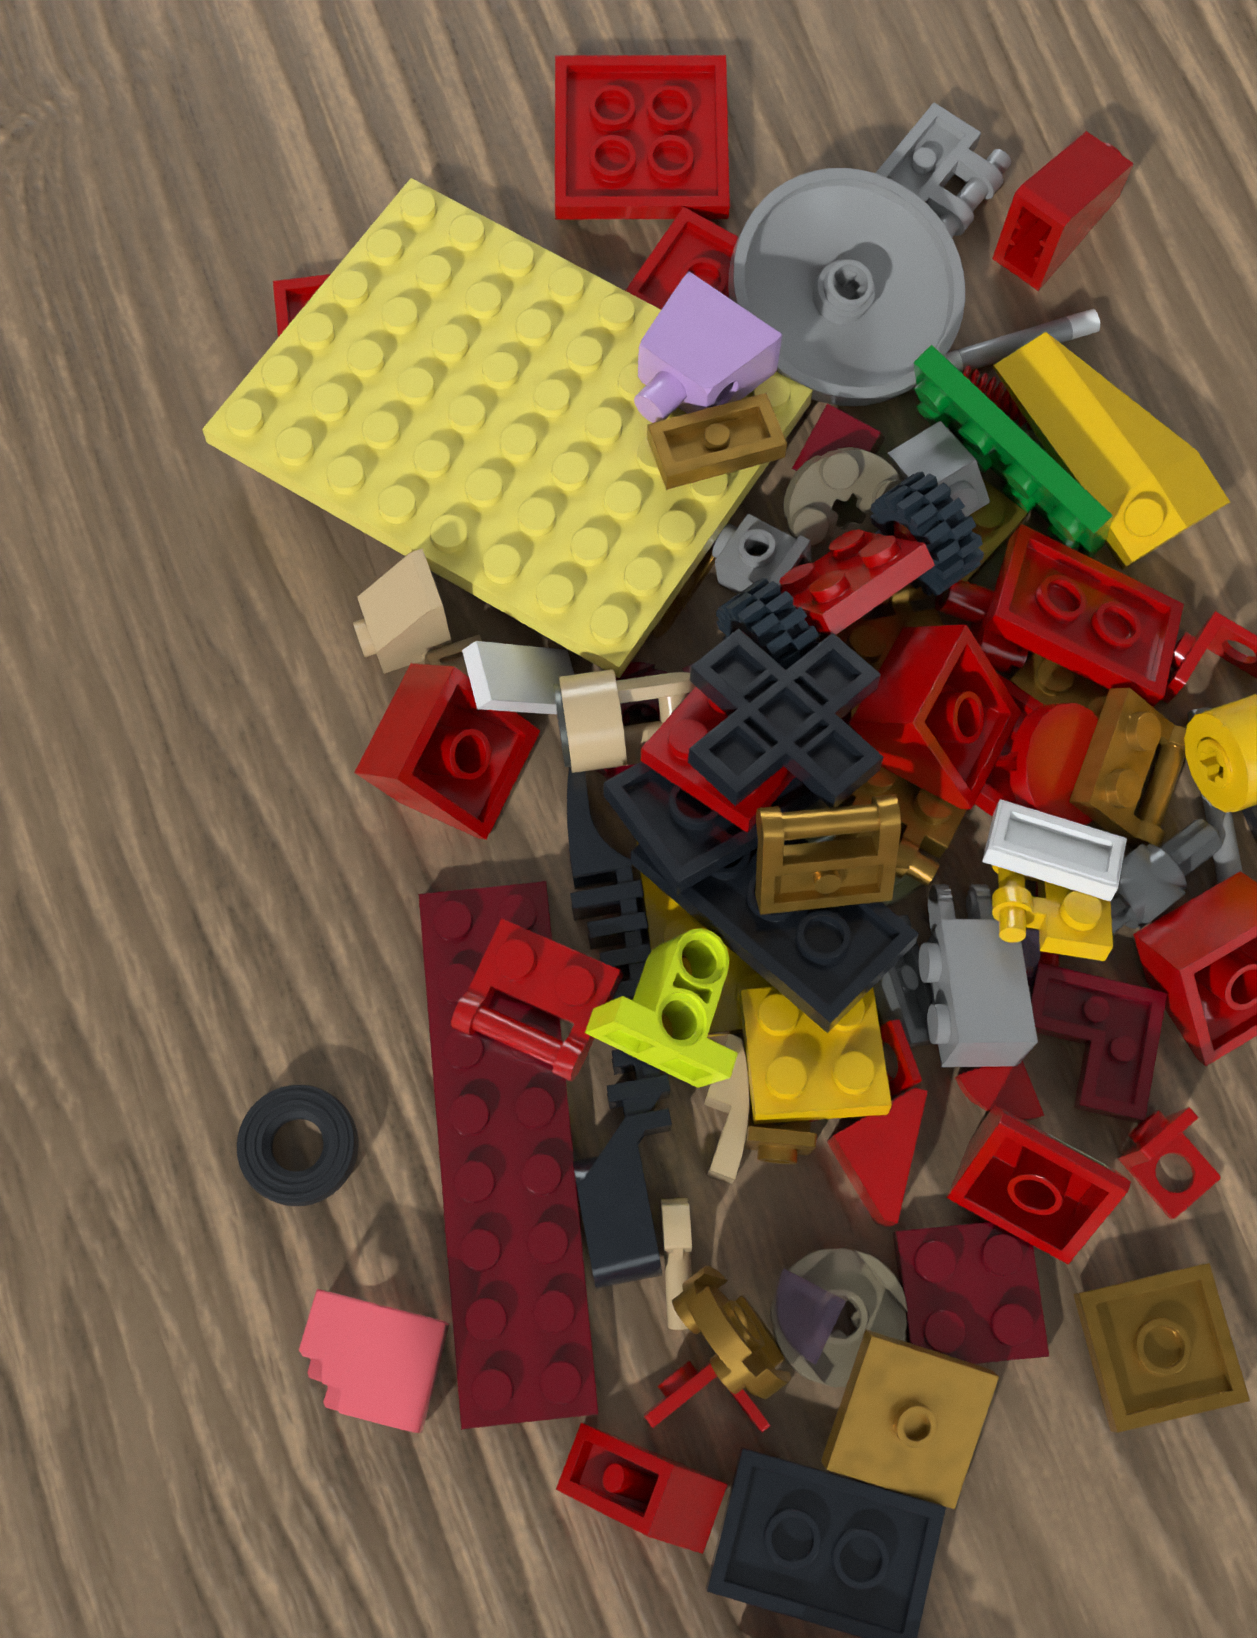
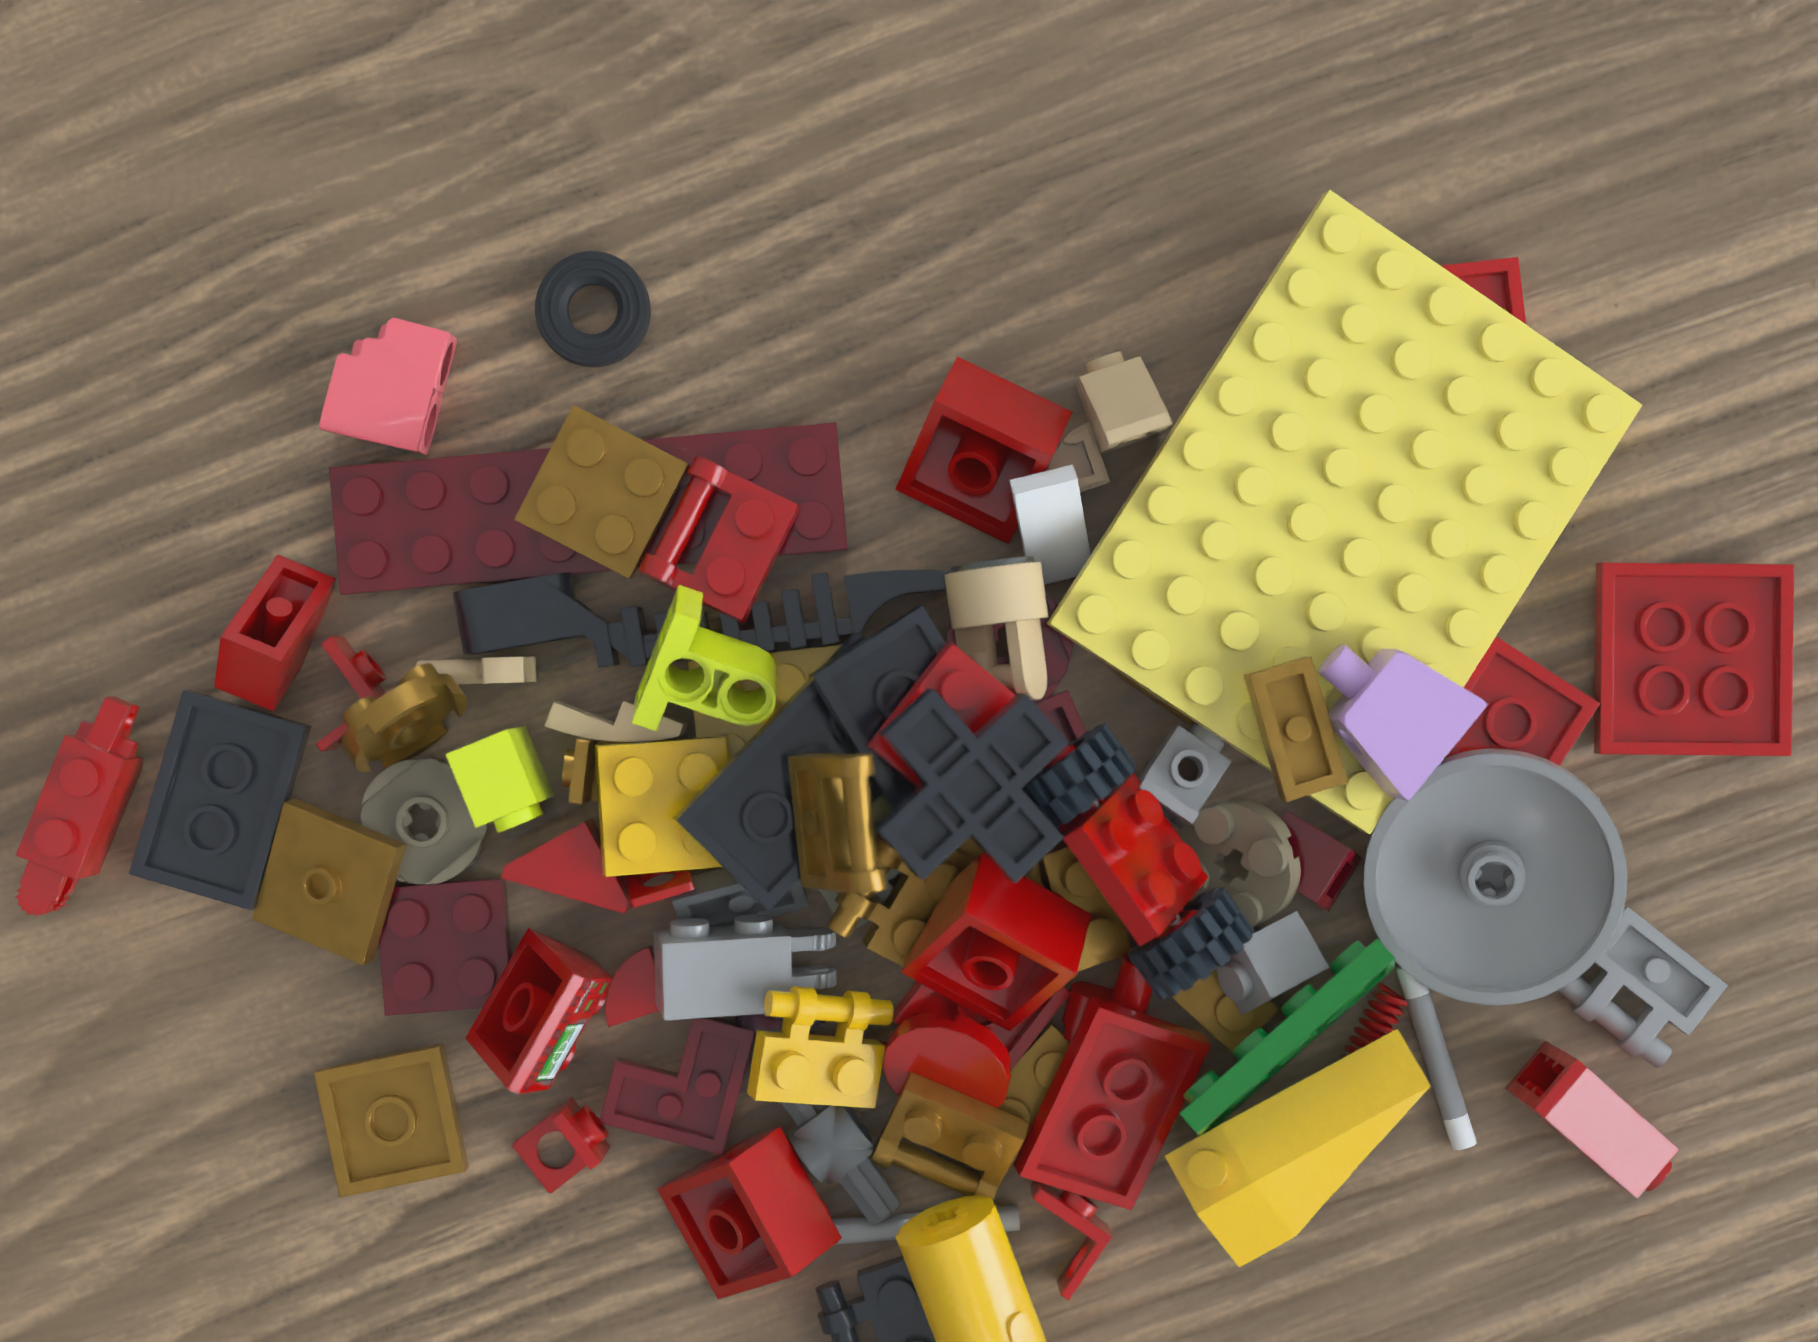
camera: 90 degrees right, 15 degrees up
clear purple tile [775,1269,846,1365] -> none
white tile [982,799,1127,902] -> none
none -> neon yellow brick [446,726,554,833]
none -> pearl gold plate [514,405,690,579]

